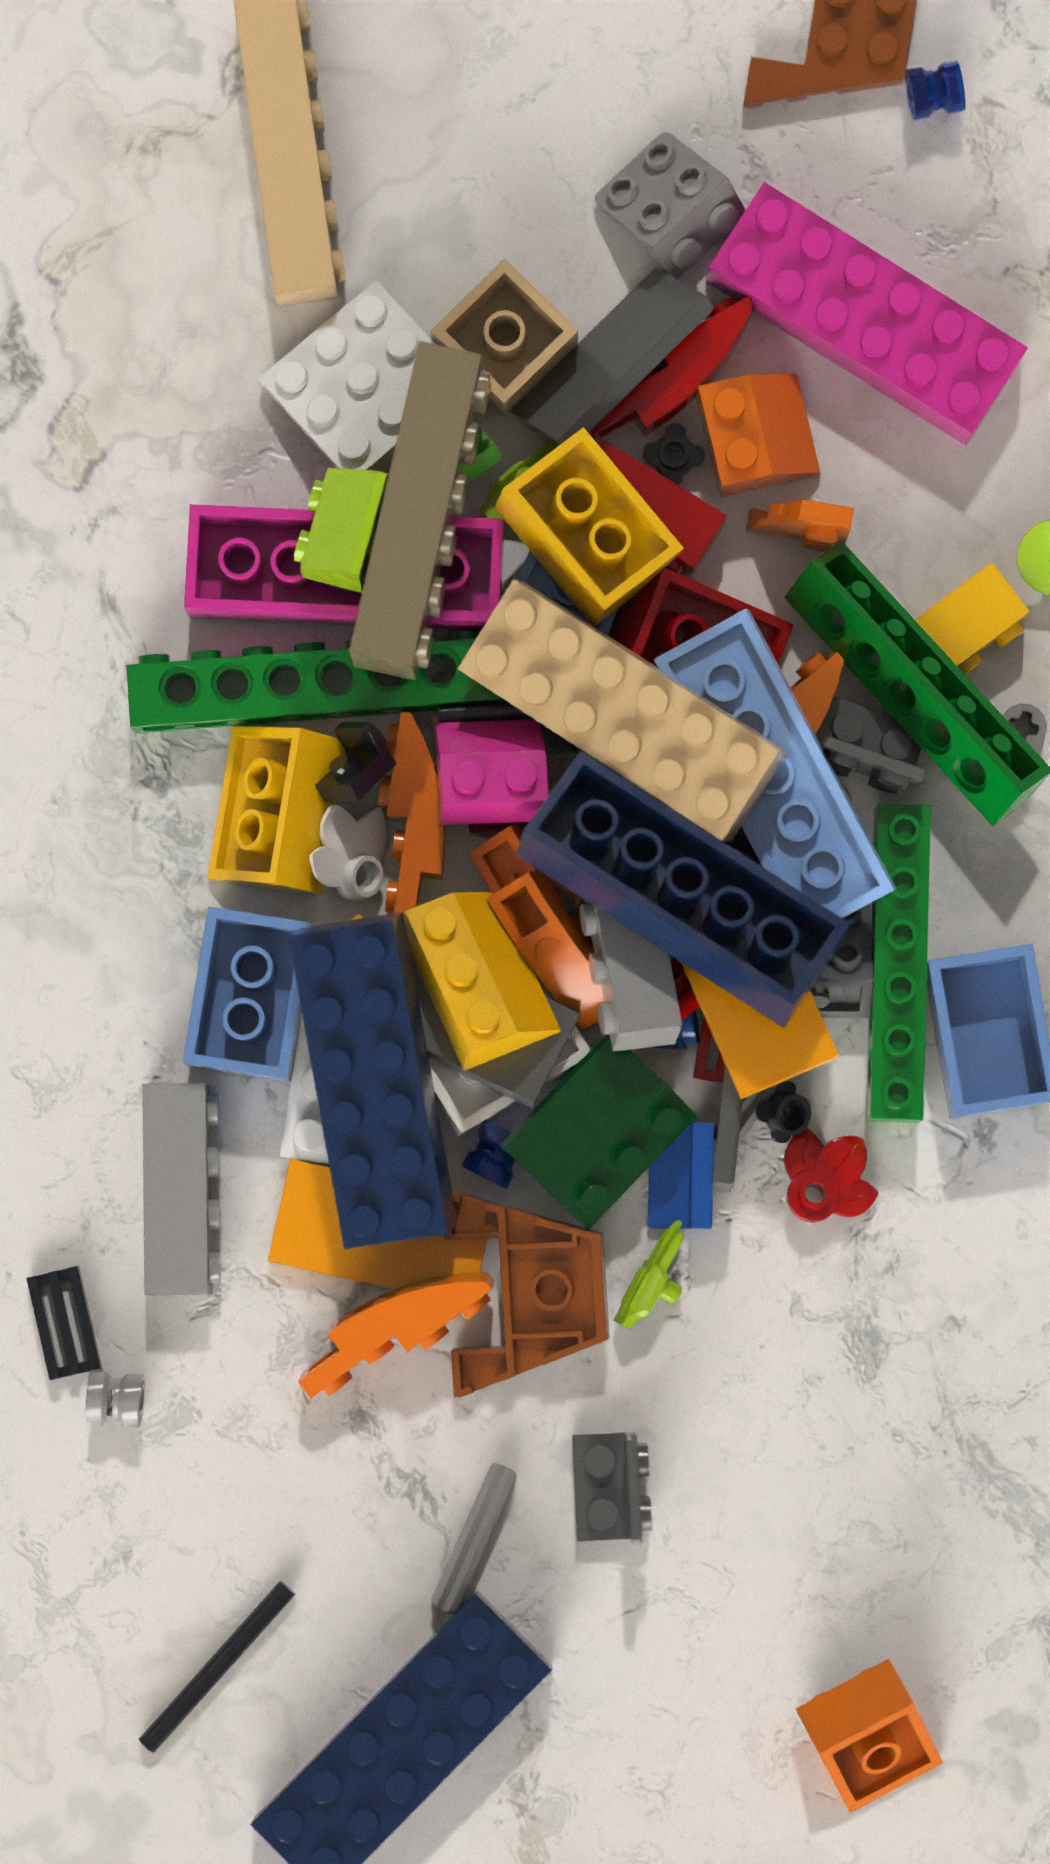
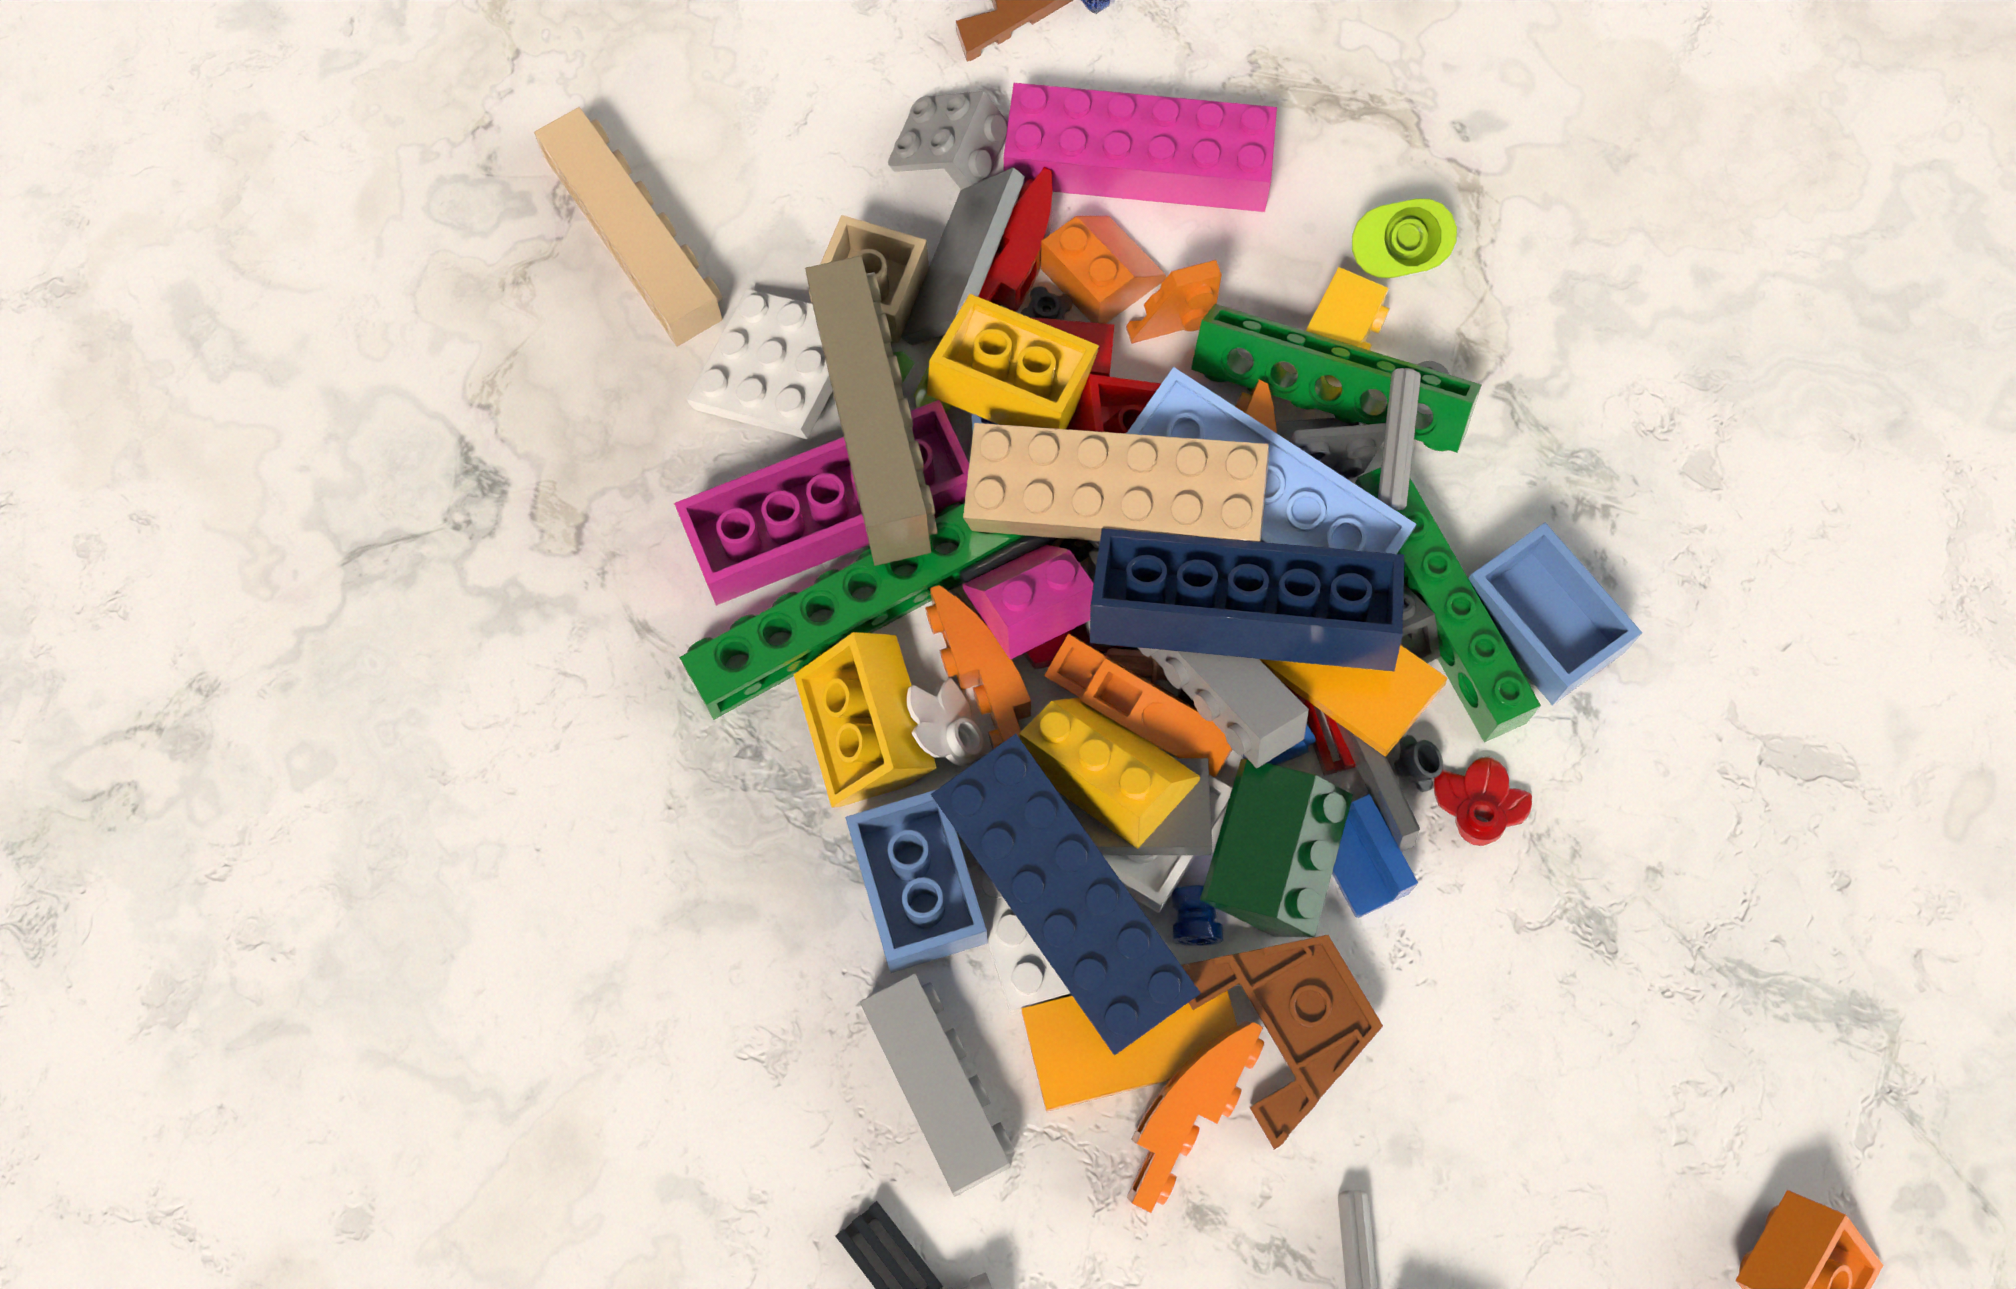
camera: 30 degrees left, 15 degrees down
lime slope [294,467,388,593] -> none
black bracket [315,722,397,802] -> none
dark grey bracket [572,1432,652,1543] -> none
lime piece [613,1220,685,1329] -> none
none -> light grey axle [1378,368,1421,511]

